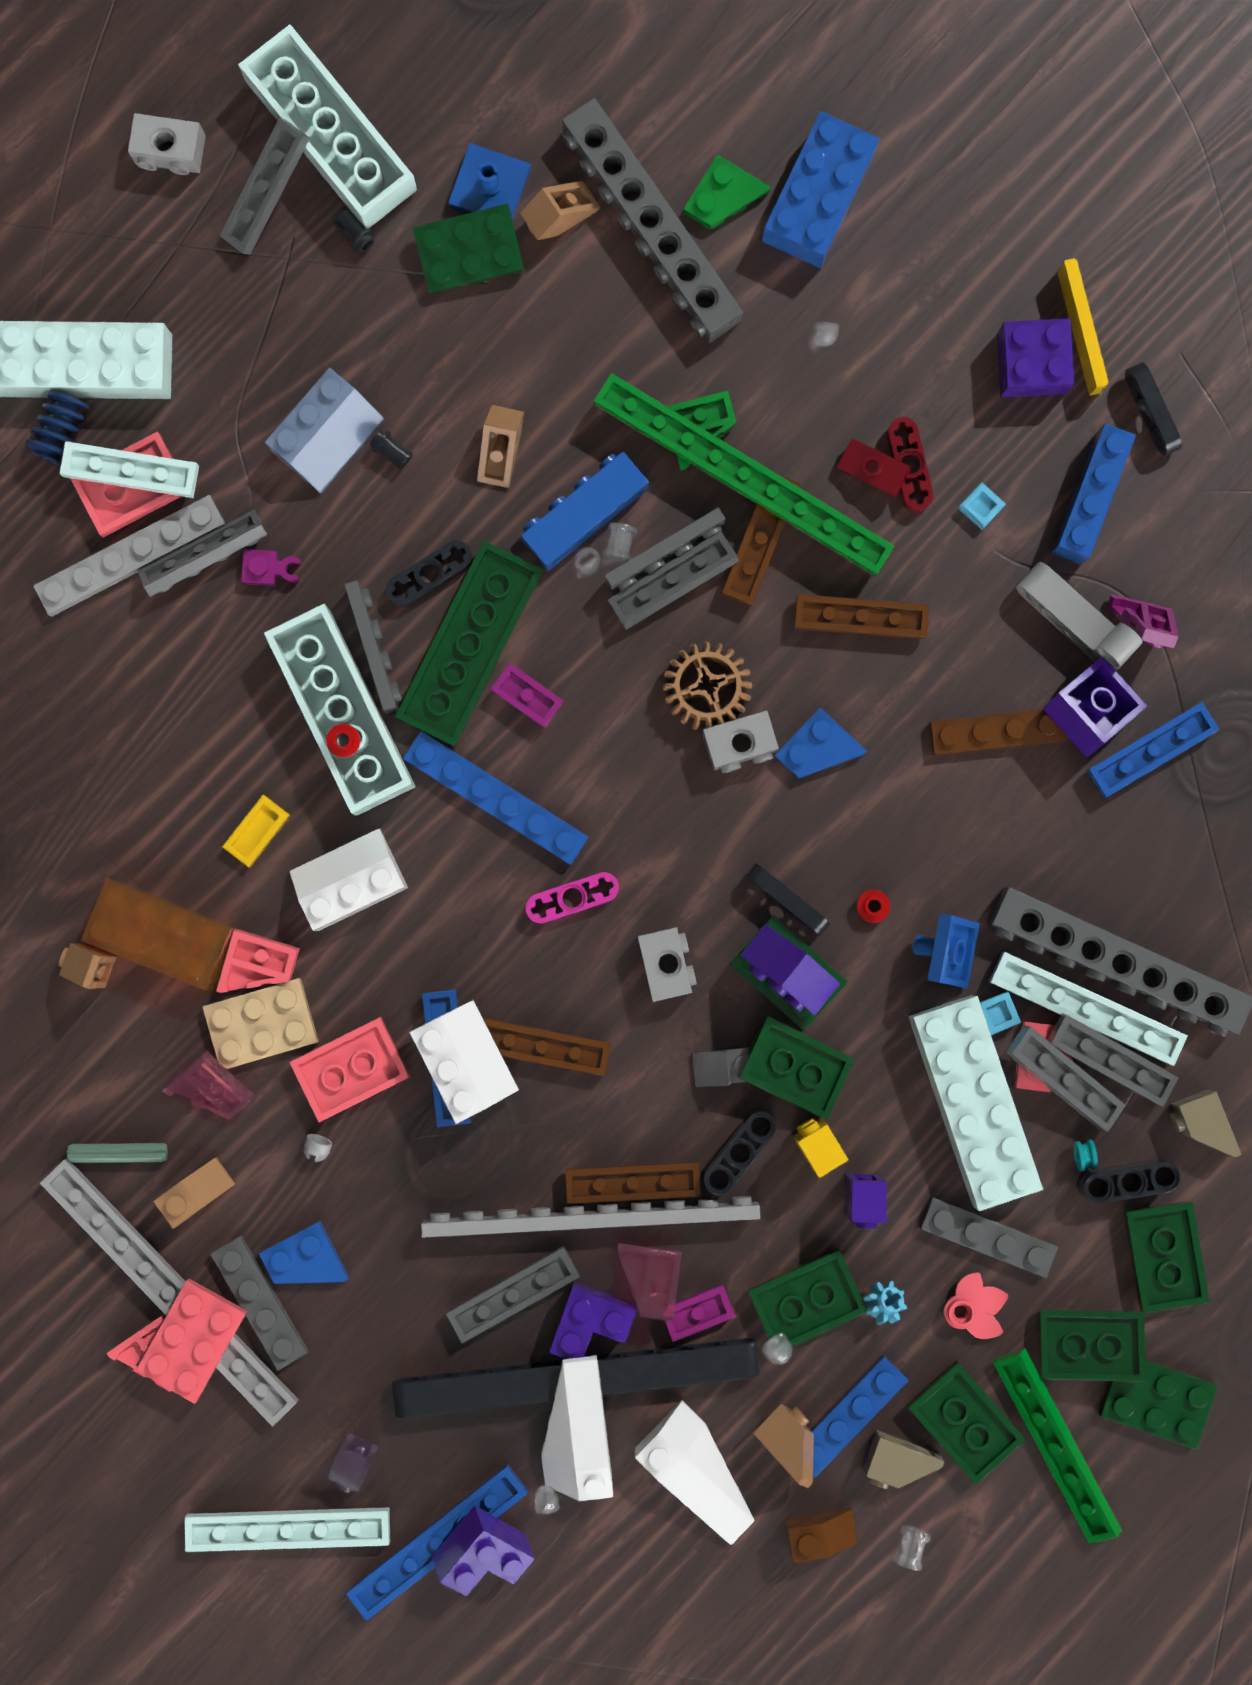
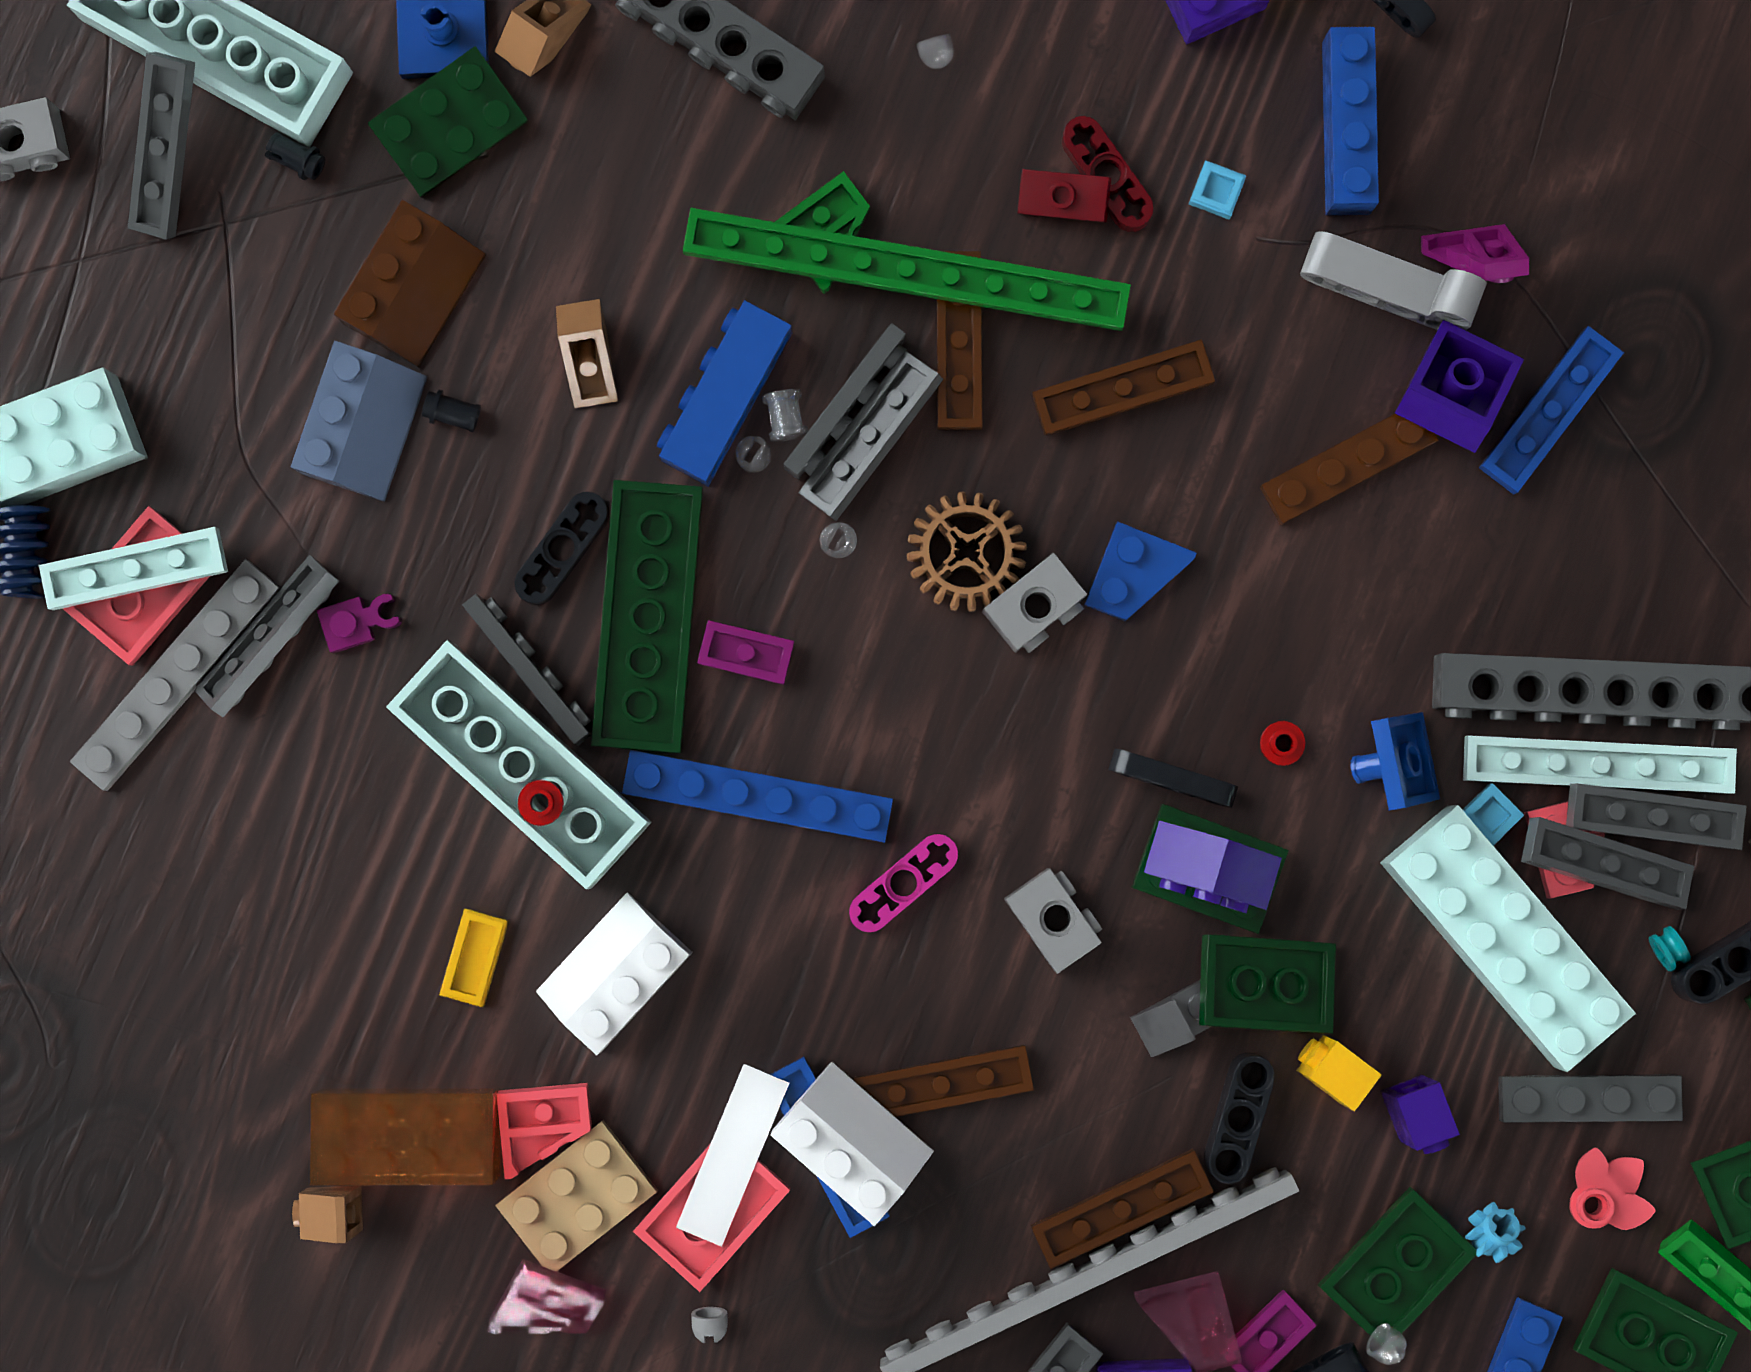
camera: 20 degrees left, 0 degrees up
none -> reddish brown slope [333,200,486,368]
none -> white sticker [676,1064,789,1247]
none -> clear hinge [819,522,857,558]

